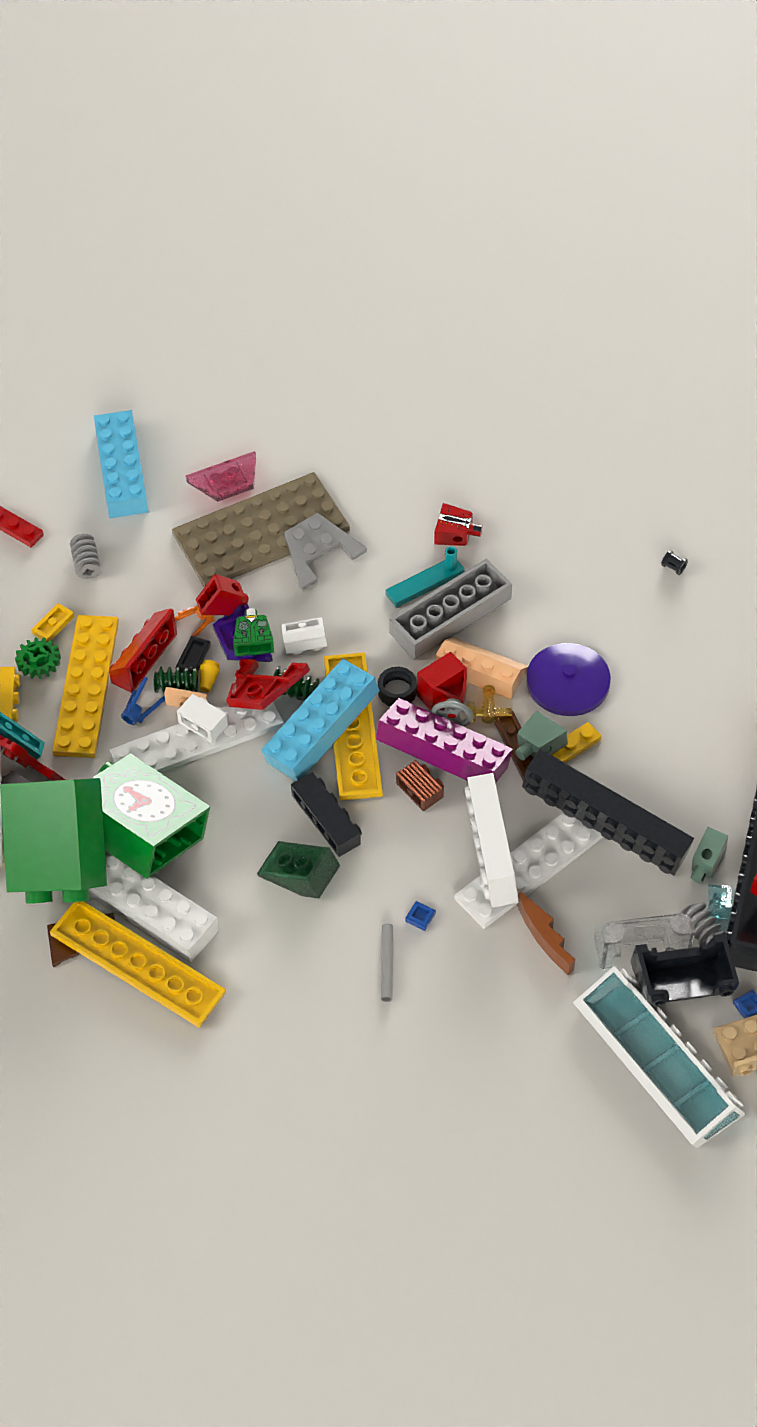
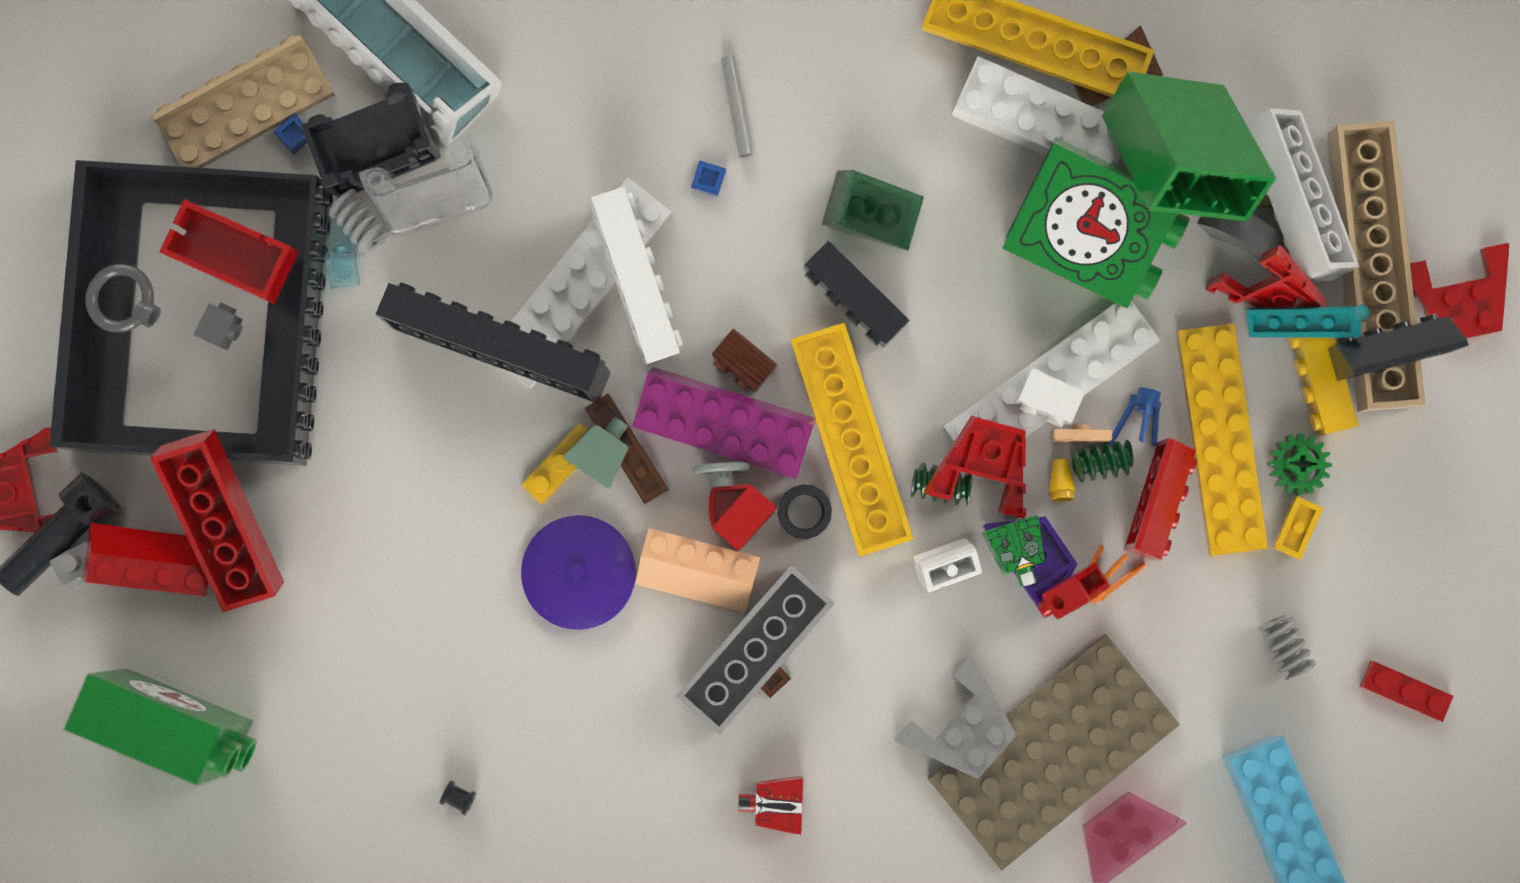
camera: 170 degrees right, 30 degrees up
black tile [175,636,211,673] -> none
medium azure brick [261,659,380,781] -> none
teal piece [385,546,465,608] -> none
clear yellow piece [467,685,512,724] -> none
dark orange slope [517,891,575,975] -> none
sand green torso [690,827,728,884] -> none

